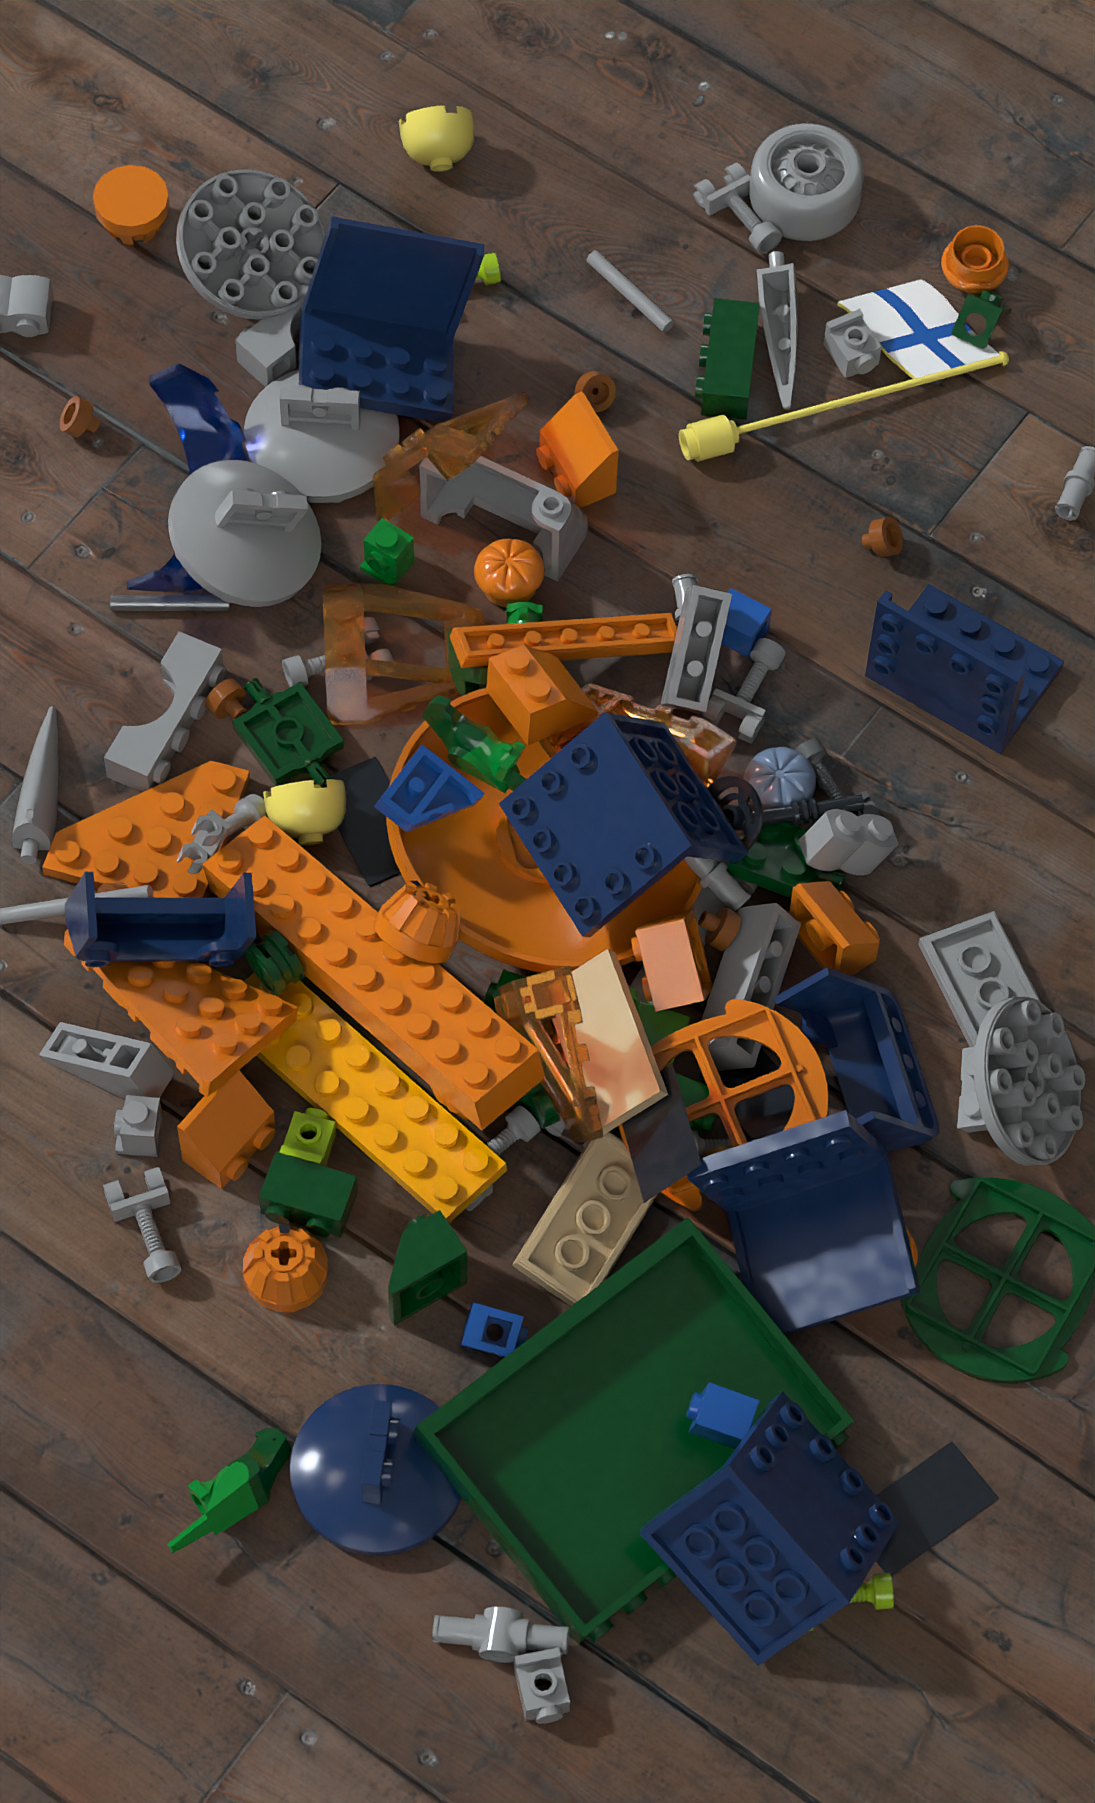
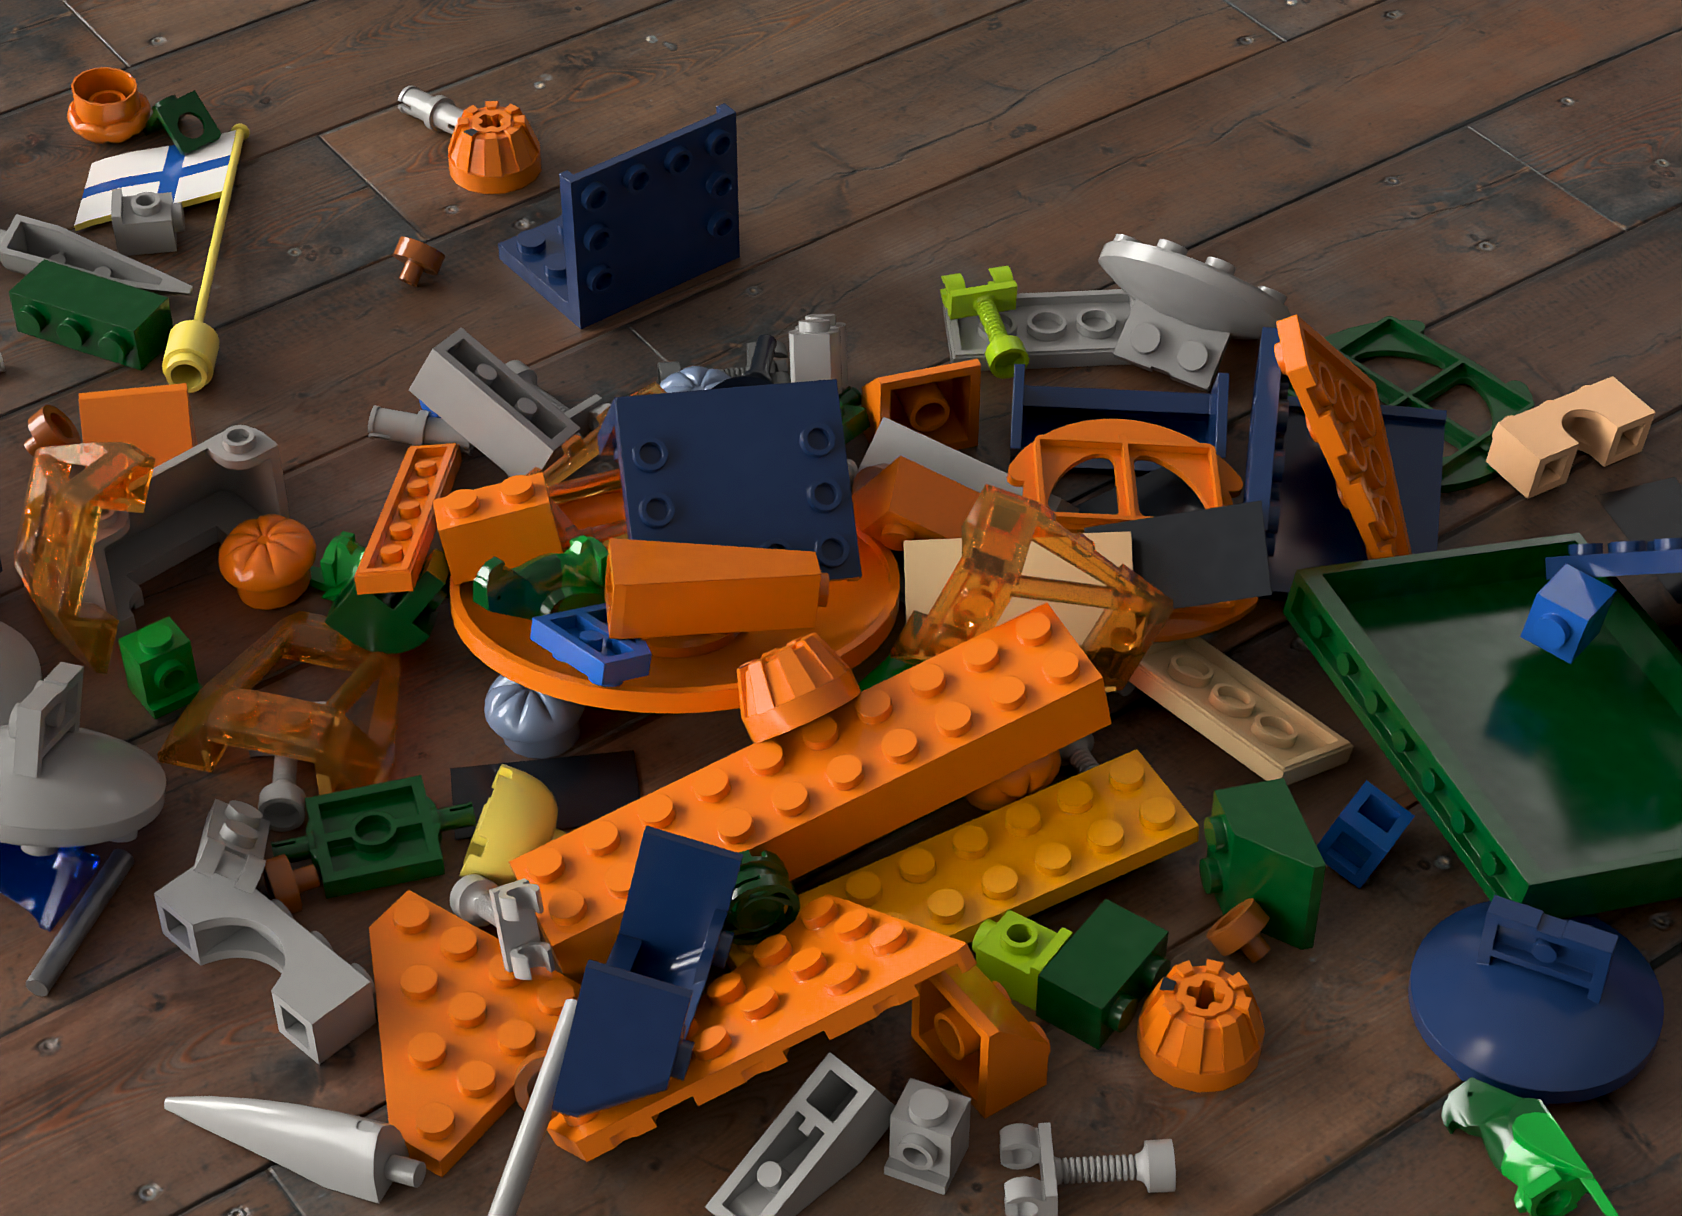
camera: 70 degrees left, 20 degrees down
none -> light grey plate [193,799,270,894]
none -> orange piece [448,101,541,194]
none -> orange slope [604,538,829,639]
none -> lime bar [940,266,1029,379]
none -> dark orange tile [1206,898,1271,963]
none -> orange plate [1274,314,1412,560]
none -> light nougat arch [1486,376,1656,499]

